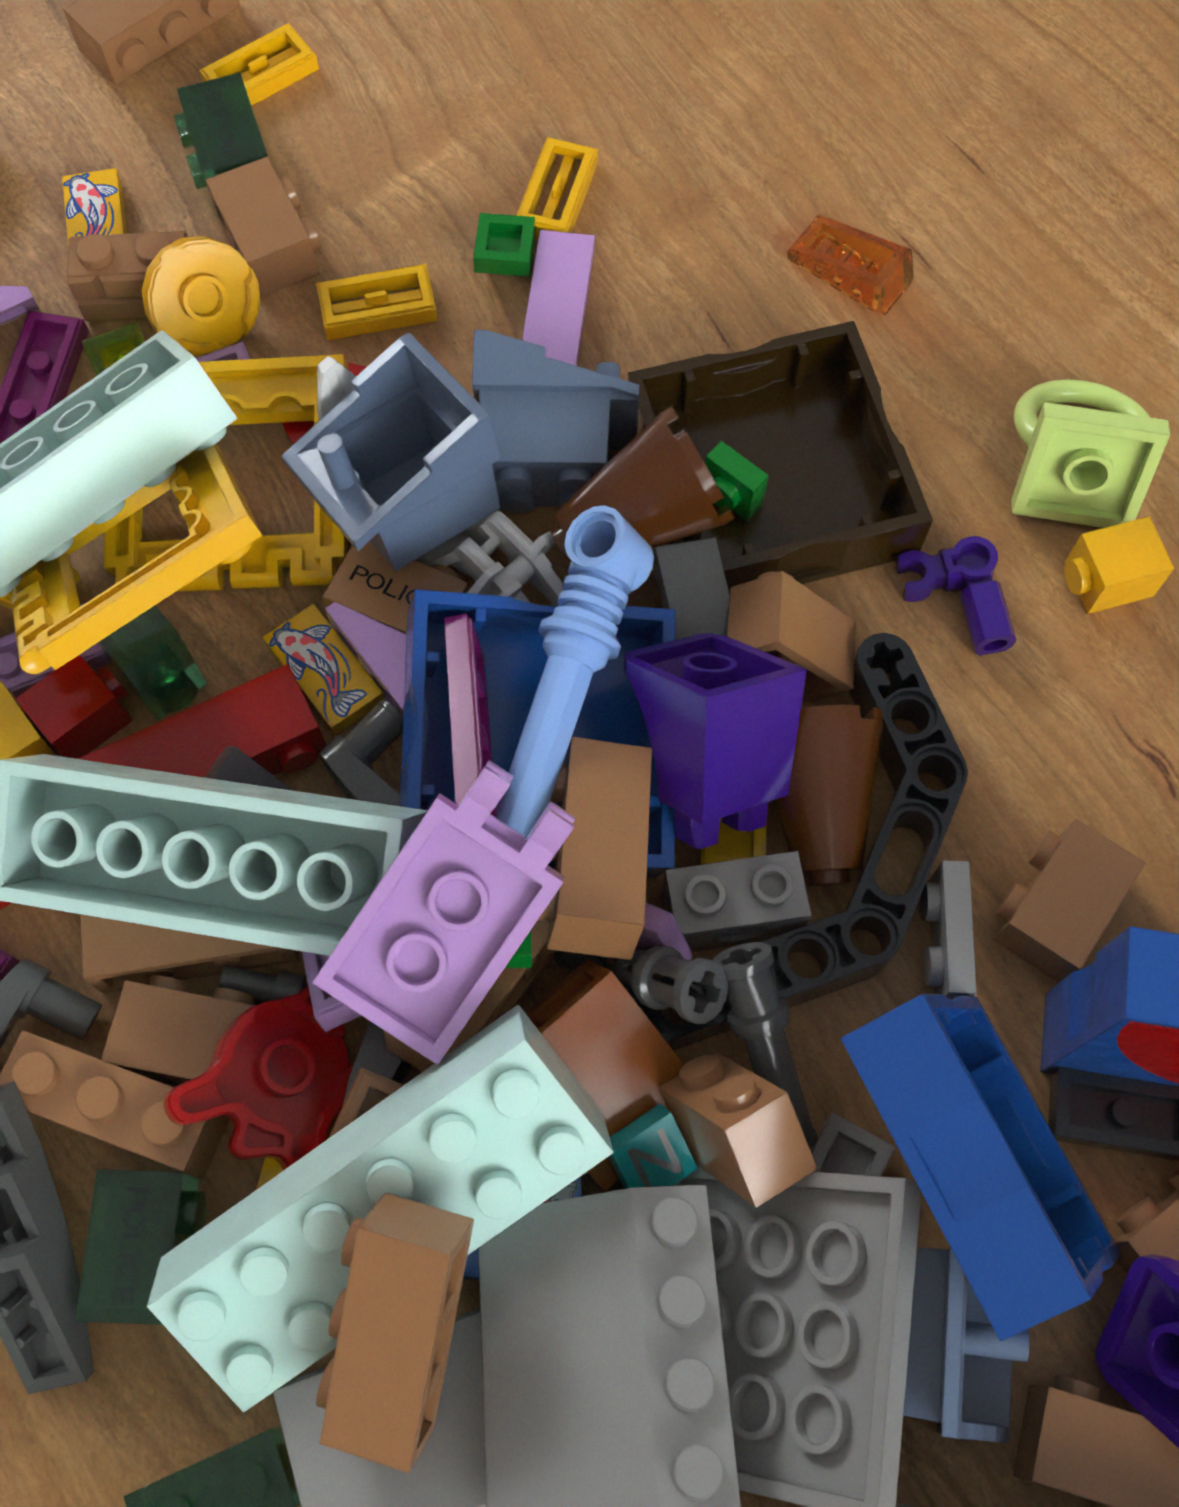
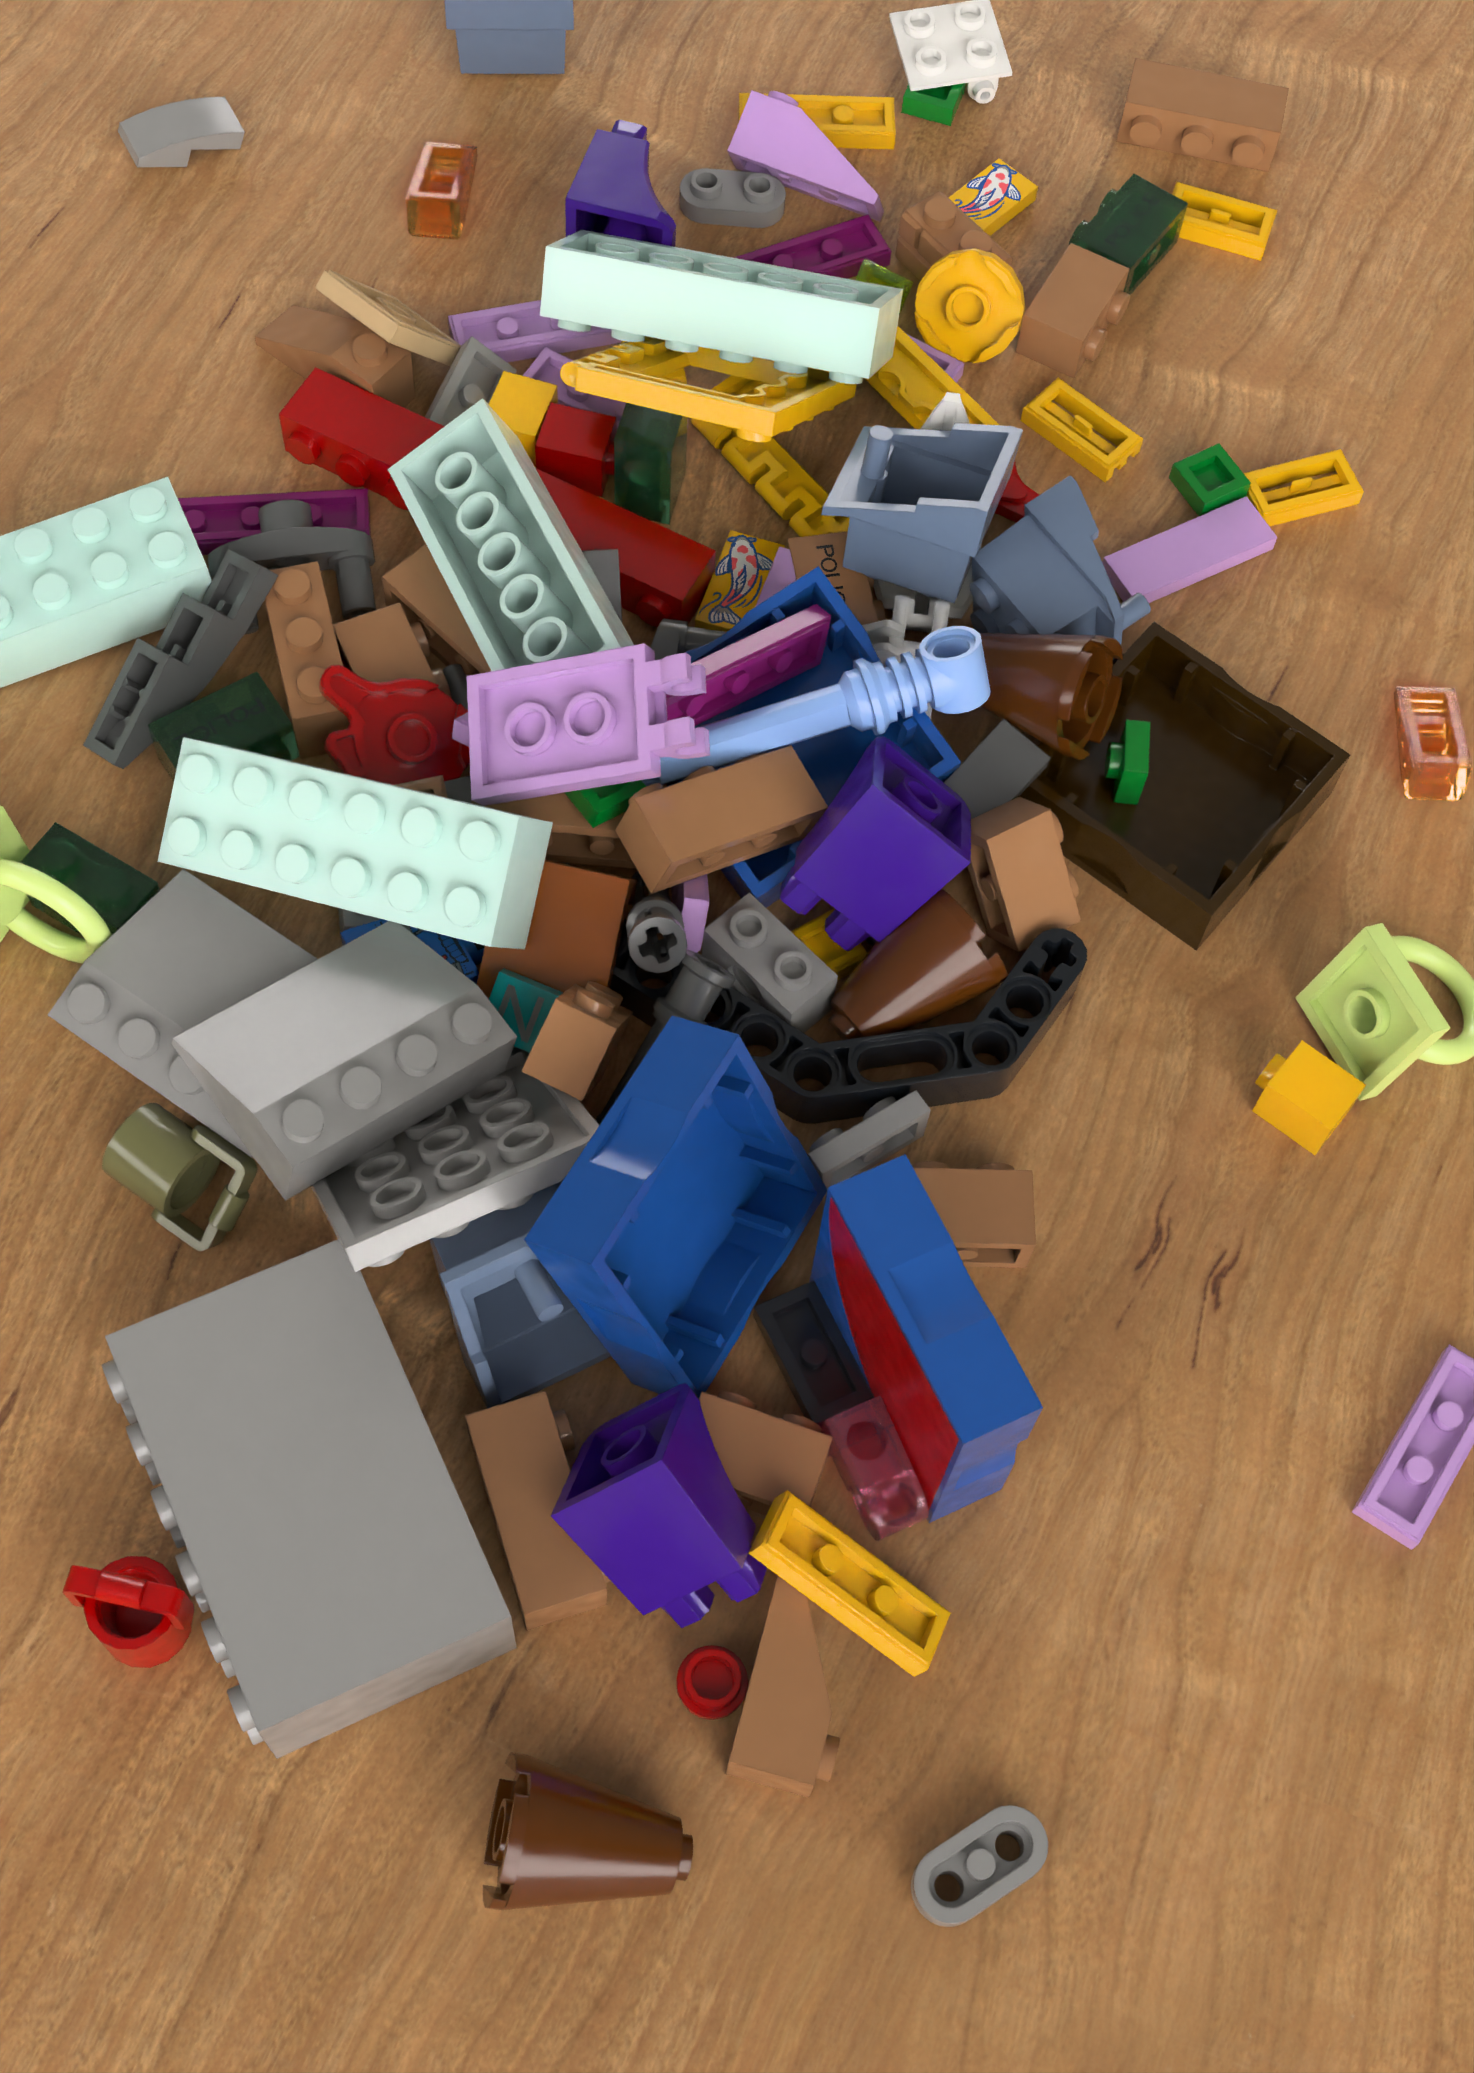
camera: 50 degrees right, 5 degrees down
medium nougat brick [316,1193,474,1473] -> none
dark purple bar [895,536,1016,656] -> none

